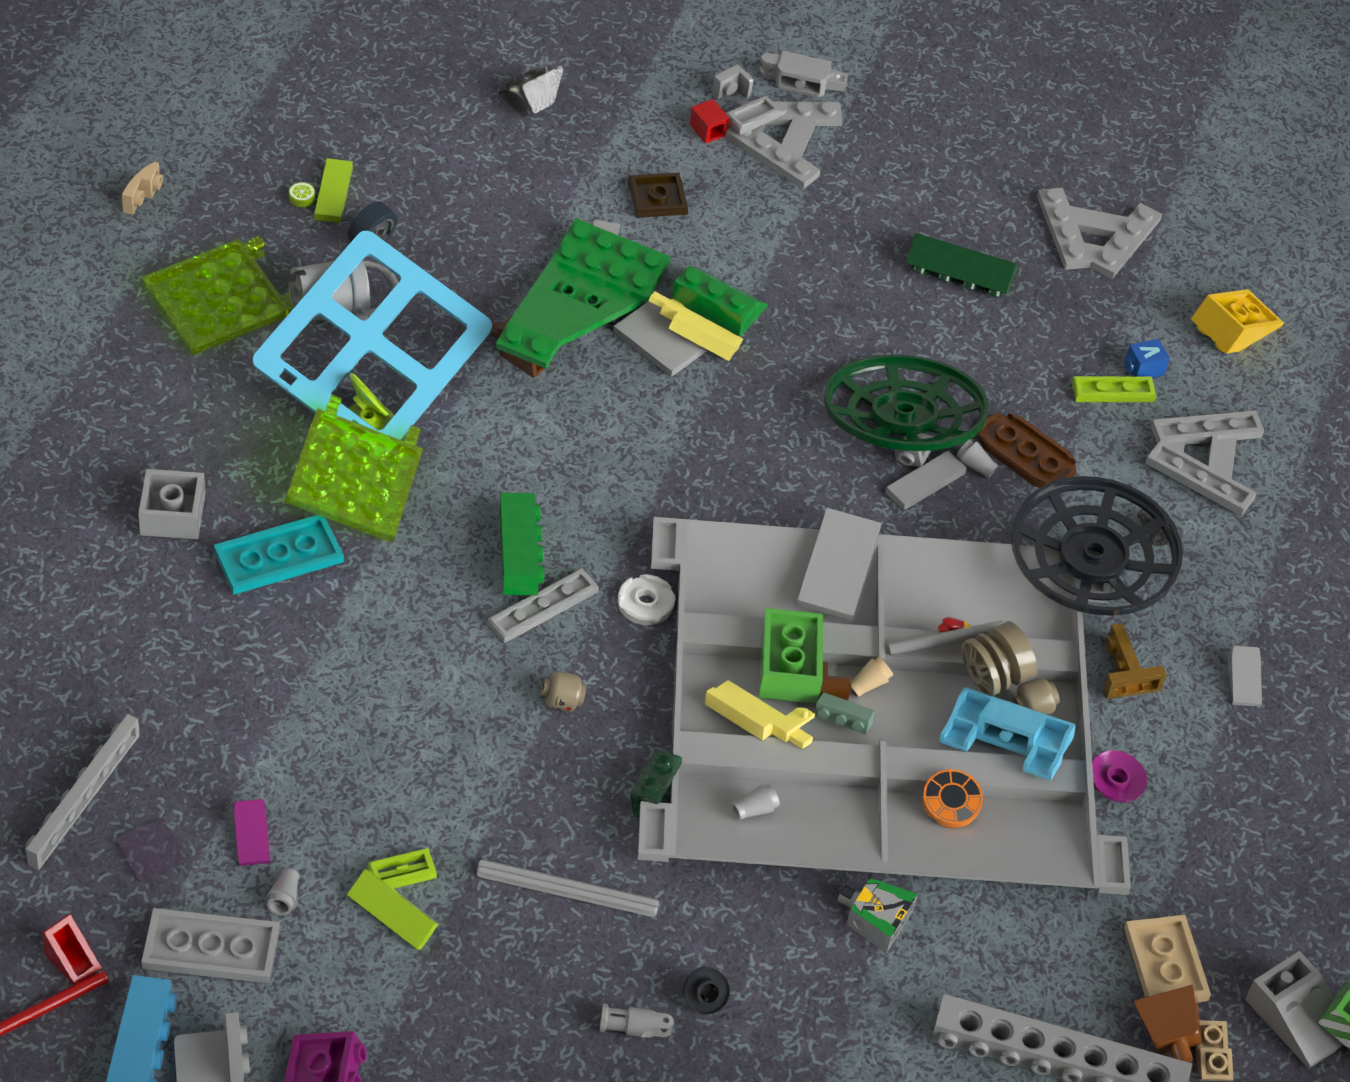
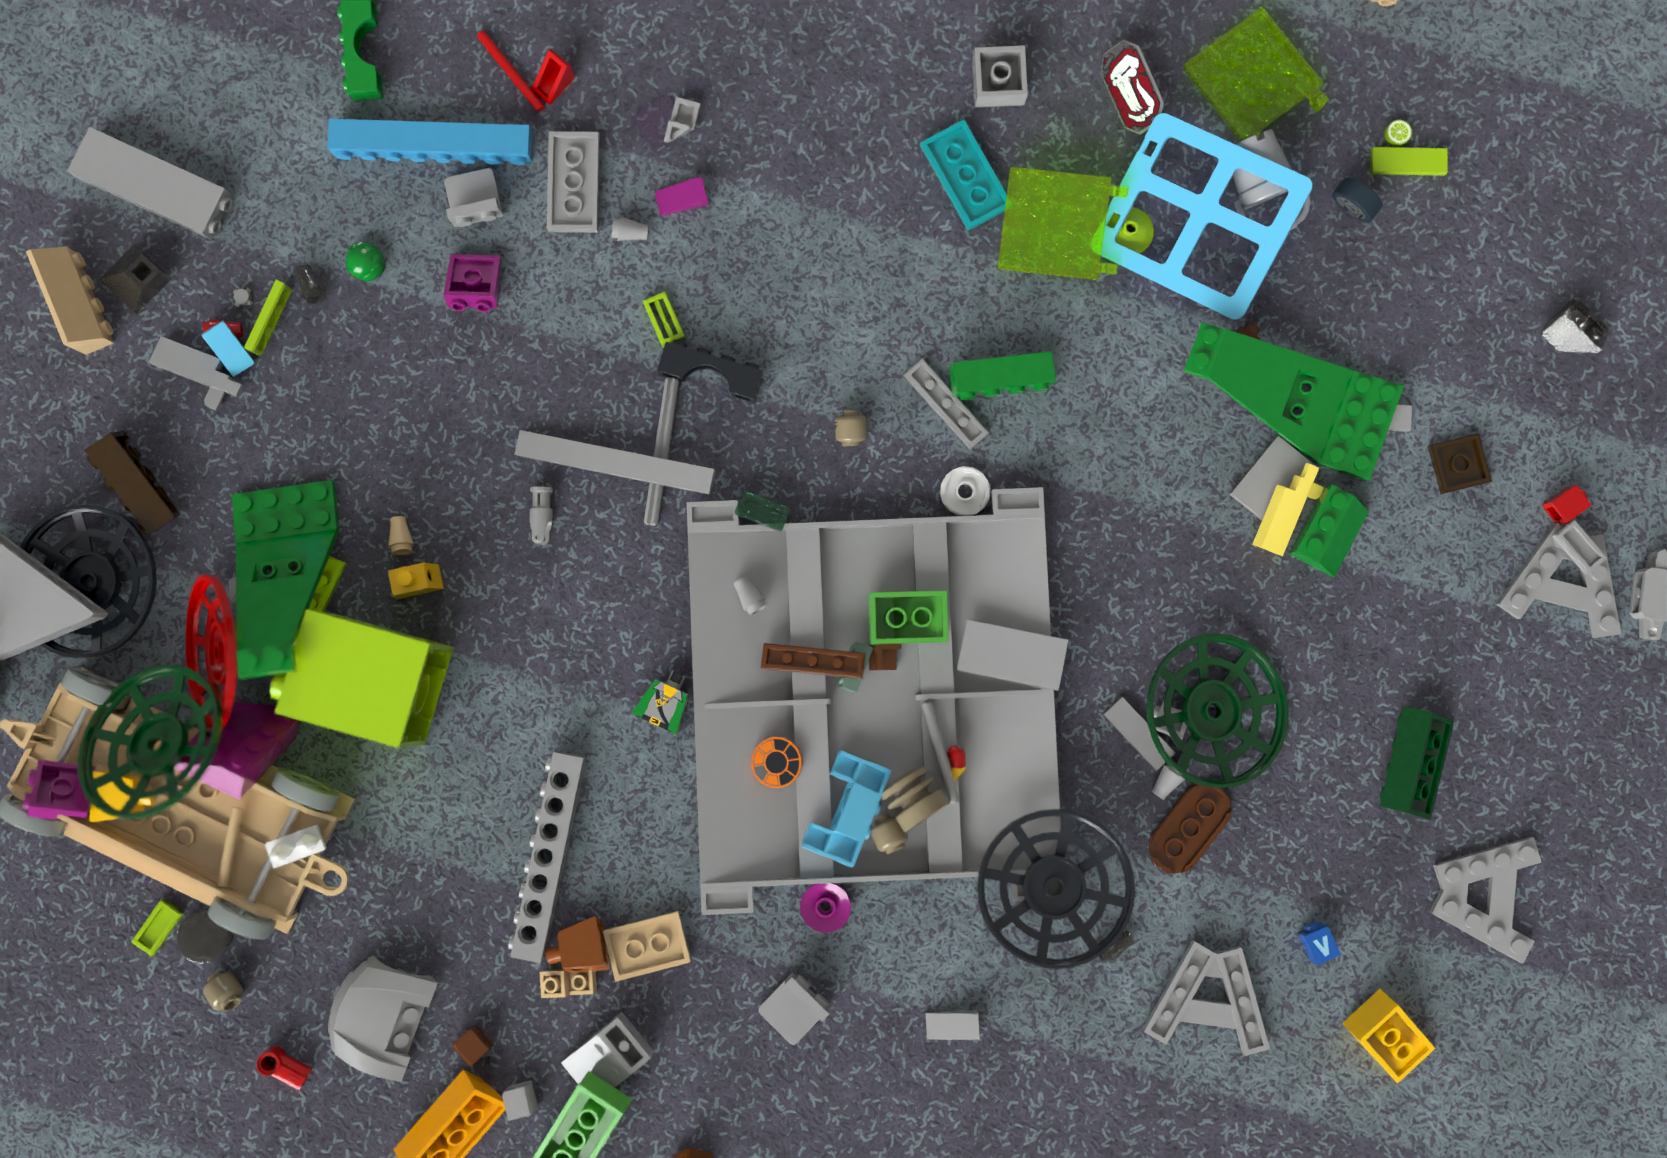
camera: 90 degrees right, 35 degrees up
light grey plate [25,714,140,870] -> none
lime tile [347,869,439,950] -> none
lime dish [349,373,390,416] -> none
black plate [683,967,731,1015] -> none
light yellow piece [705,680,815,749] -> none
light grey bracket [712,64,753,99] -> none
tan cone [851,656,894,697] -> none
lime tile [1072,376,1156,402] -> none
pearl gold bracket [1103,623,1167,699] -> none
none -> light grey tile [514,430,716,495]
none -> black arch [657,340,764,403]
none -> light grey slope [664,97,701,143]
none -> light grey bracket [759,972,829,1045]
none -> reddish brown tile [761,643,866,679]
none -> shield [1100,40,1164,134]

